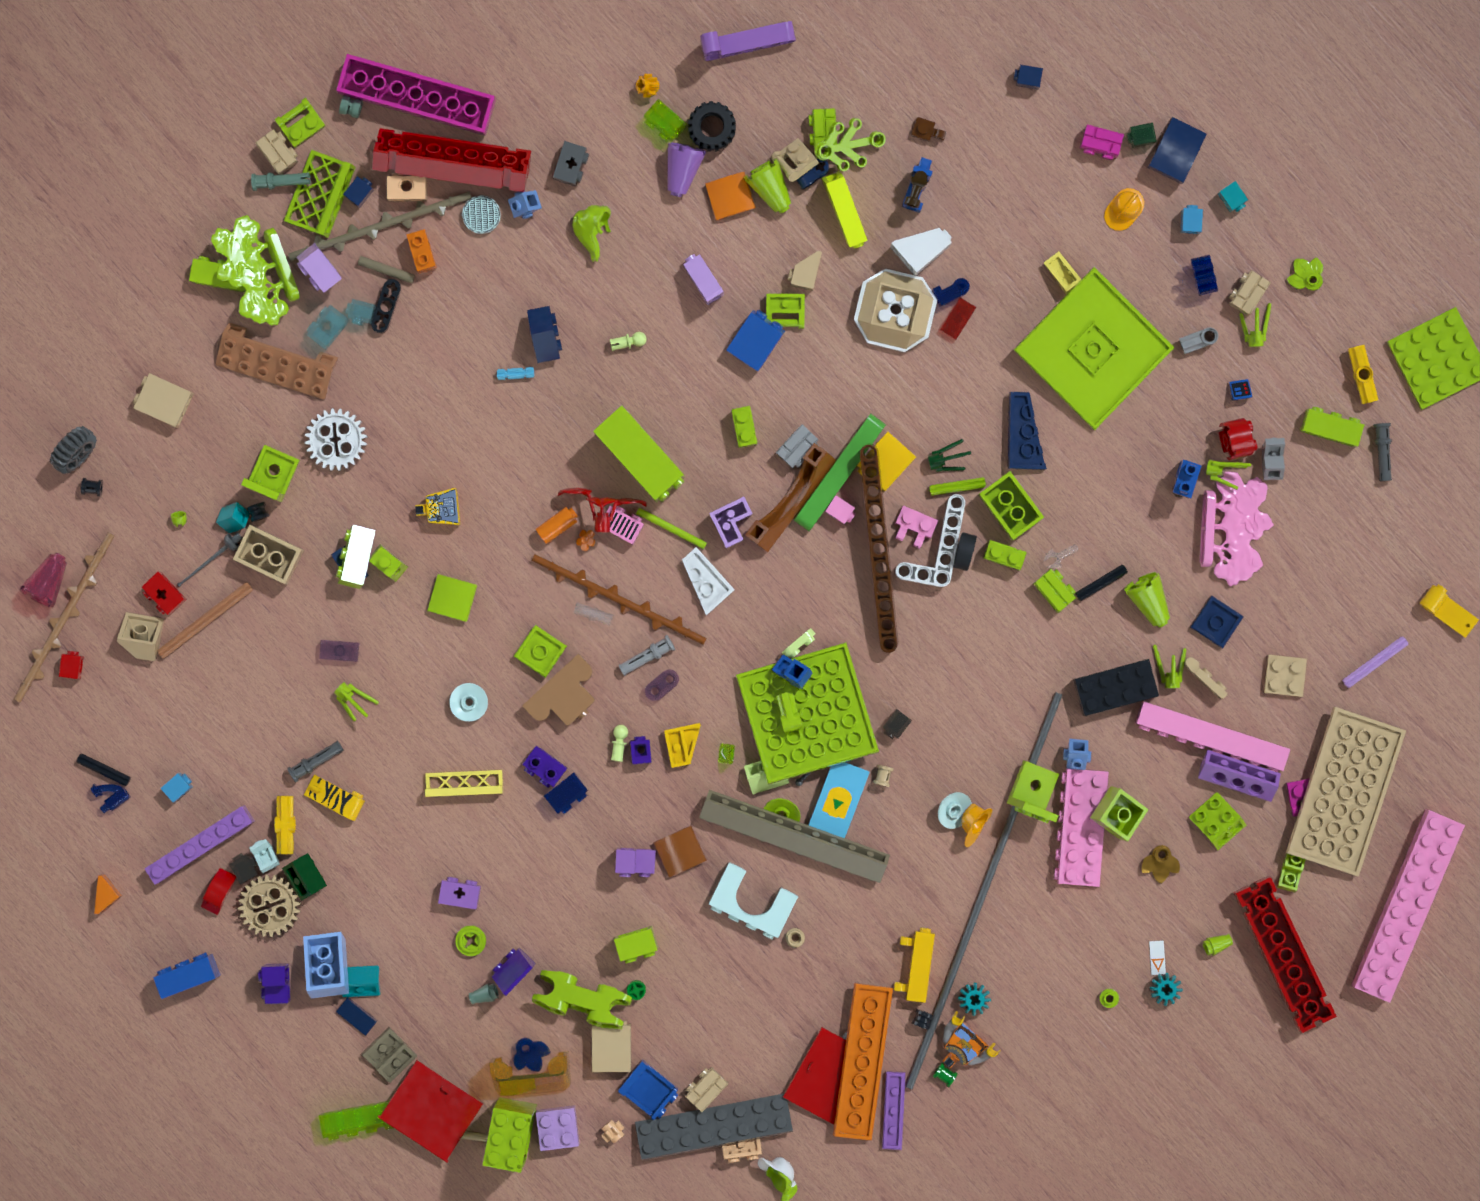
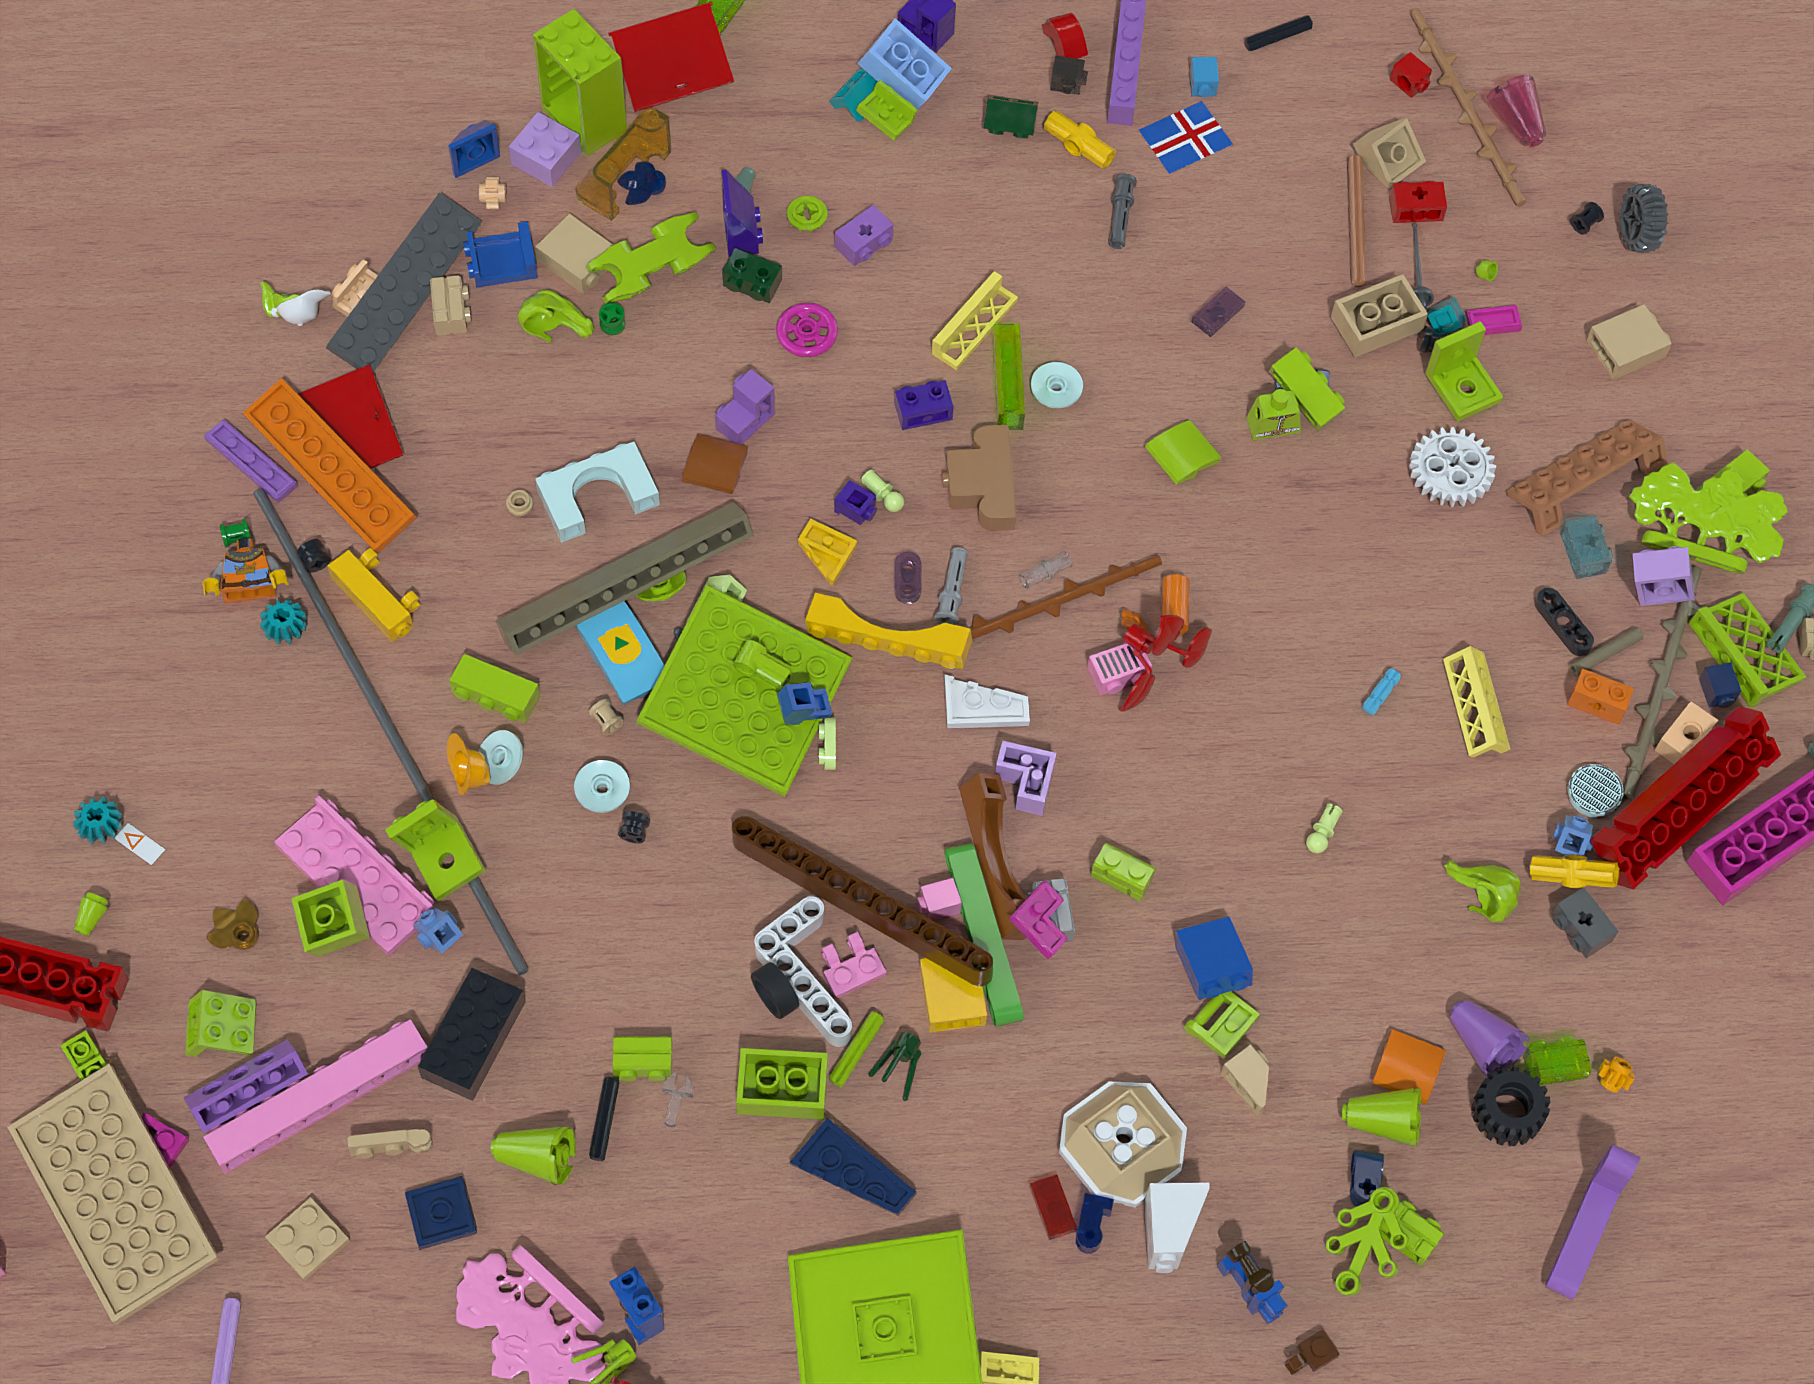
camera: 125 degrees right, 25 degrees down
clear blue plant [90,783,131,813] -> none
tan gear [238,875,301,937] -> none
light aqua bracket [249,839,280,873] -> none
yellow door [304,774,365,821] -> none
lime plant [334,682,379,721] -> none
dark blue slope [336,997,378,1036] -> none
clear light blue brick [346,299,376,326] -> none
dark tan slope [362,1027,417,1083] -> none
torso [415,488,461,525] -> none
lime plate [514,625,567,678] -> none
dark blue brick [527,306,562,363] -> none
clear blue brick [544,772,589,814] -> none
lime container [593,405,685,503] -> none
lime brick [614,926,658,964] -> none
lime bar [636,507,707,549] -> none
lavender slope [683,254,724,305] -> none
clear neon green slope [718,743,735,764] -> none
tan plate [771,138,819,182] -> none
neon yellow slope [821,171,868,248] -> none
clear smoke brick [883,709,912,739] -> none
lime brick [983,540,1027,571] -> none
lime plate [1100,989,1119,1008] -> none
lime plant [1153,645,1186,688] -> none
none -> blue slope [448,121,500,178]
none -> lime brick [449,654,540,723]
none -> lime piece [518,290,594,343]
none -> light aqua dish [574,760,630,813]
none -> black wheel [618,811,650,844]
none -> dark green brick [722,248,782,303]
none -> dark pink plate [776,303,838,357]
none -> yellow arch [805,593,972,669]
none -> lime bracket [856,80,918,141]
none -> clear neon green brick [992,324,1025,430]
none -> dark pink tile [1008,880,1068,959]
none -> sticker [1138,101,1233,174]
none -> light yellow fence [1443,646,1511,758]
none -> dark pink tile [1465,305,1522,335]
none -> yellow piece [1530,855,1619,888]

